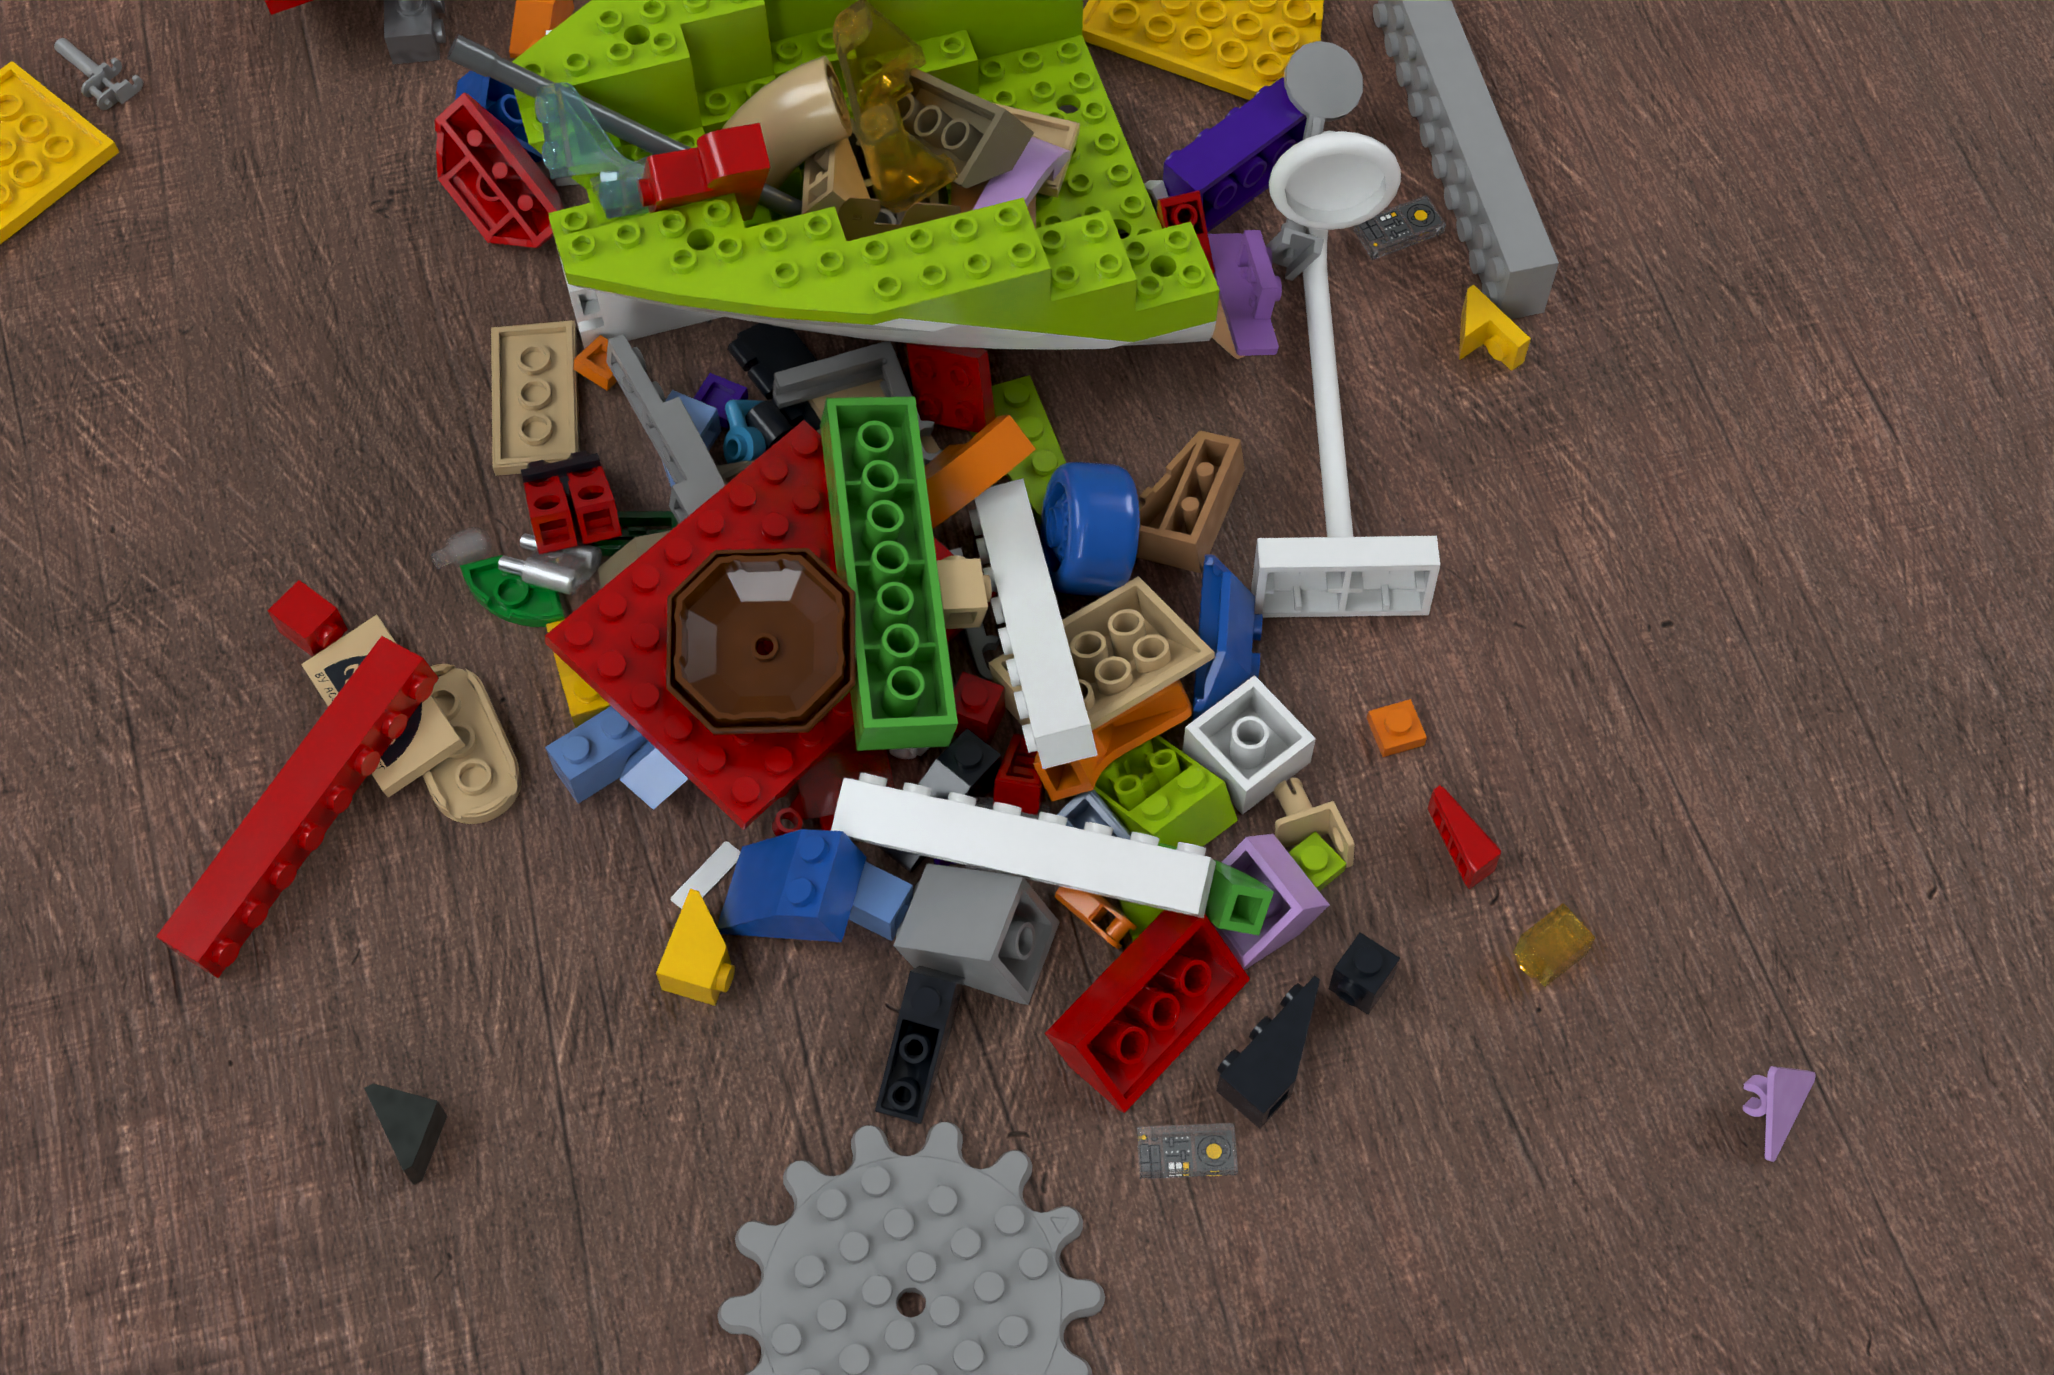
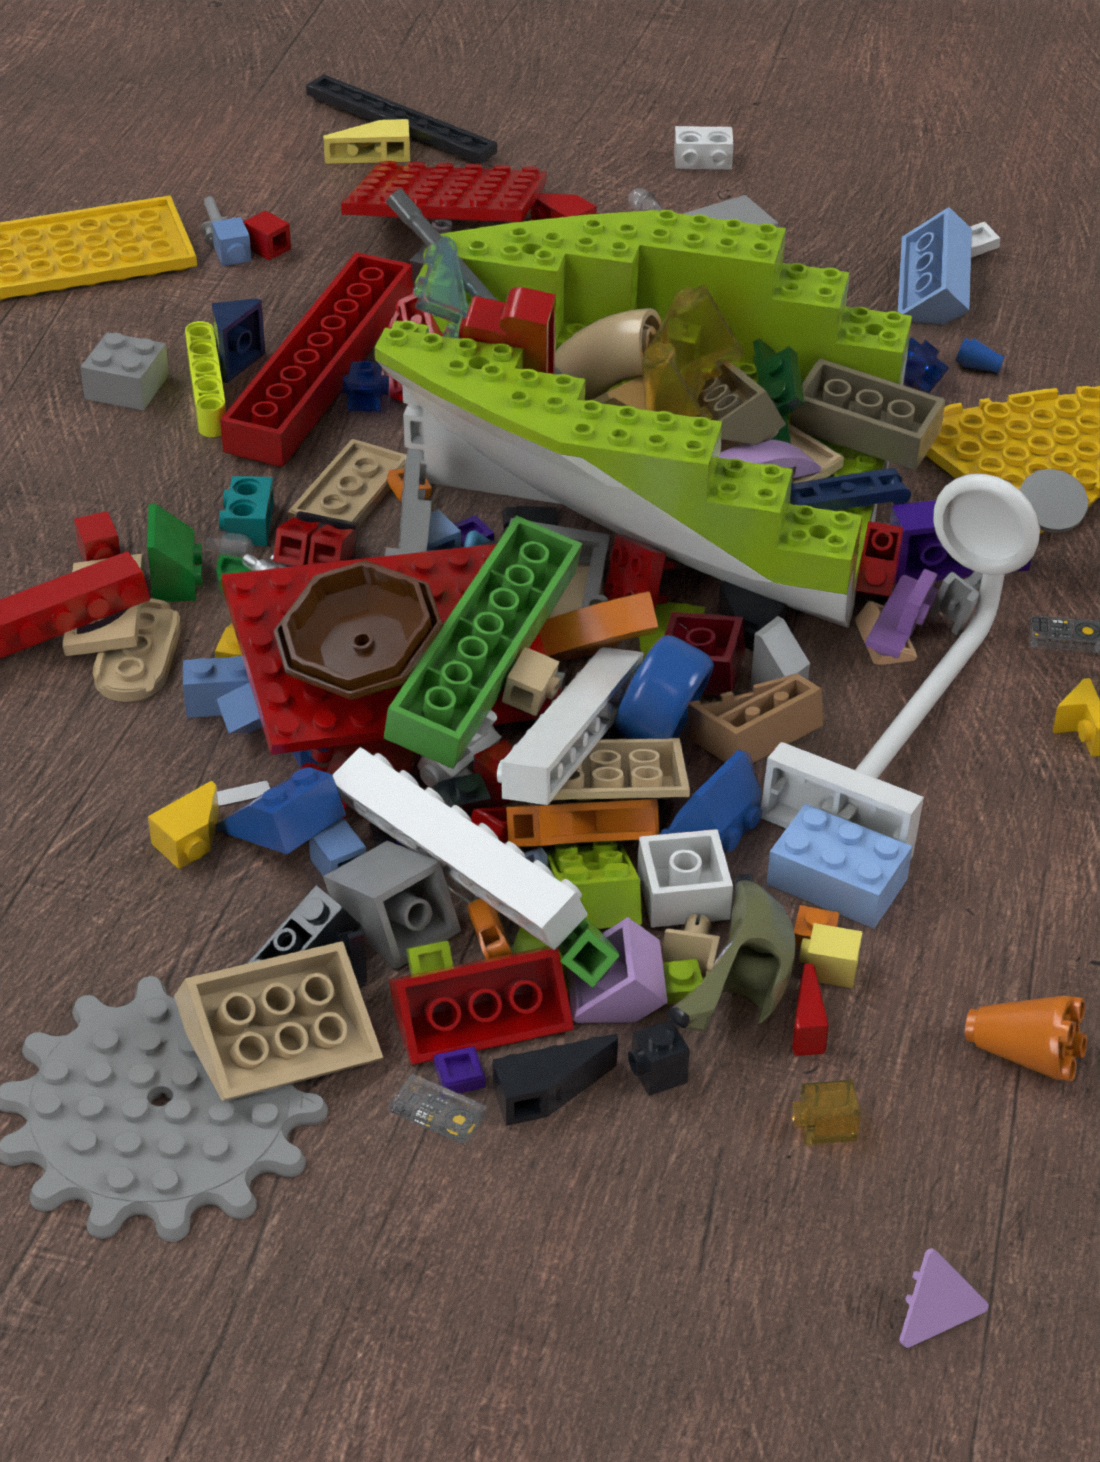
camera: 30 degrees right, 20 degrees down
none -> light grey brick [80,332,169,411]
none -> green slope [147,503,203,602]
none -> tan slope [174,941,383,1102]
none -> neon yellow beam [185,321,226,437]
none -> medium blue brick [212,217,251,266]
none -> dark blue slope [212,298,266,383]
none -> teal brick [219,476,275,546]
none -> red brick [220,252,413,467]
none -> red brick [243,210,291,261]
none -> black tile [335,930,367,988]
none -> clear blue brick [342,360,390,412]
none -> lime plate [406,940,453,975]
none -> dark purple tile [433,1046,486,1097]
none -> dark red slope [664,612,745,696]
none -> olive piece [668,874,795,1032]
none -> black slope [718,581,787,651]
none -> light grey slope [750,616,810,690]
none -> dark green bracket [753,338,805,444]
none -> light blue brick [767,803,913,929]
none -> dark tan brick [790,358,946,471]
none -> dark blue plate [790,468,911,511]
none -> light yellow brick [799,923,862,989]
none -> orange cone [965,996,1087,1082]

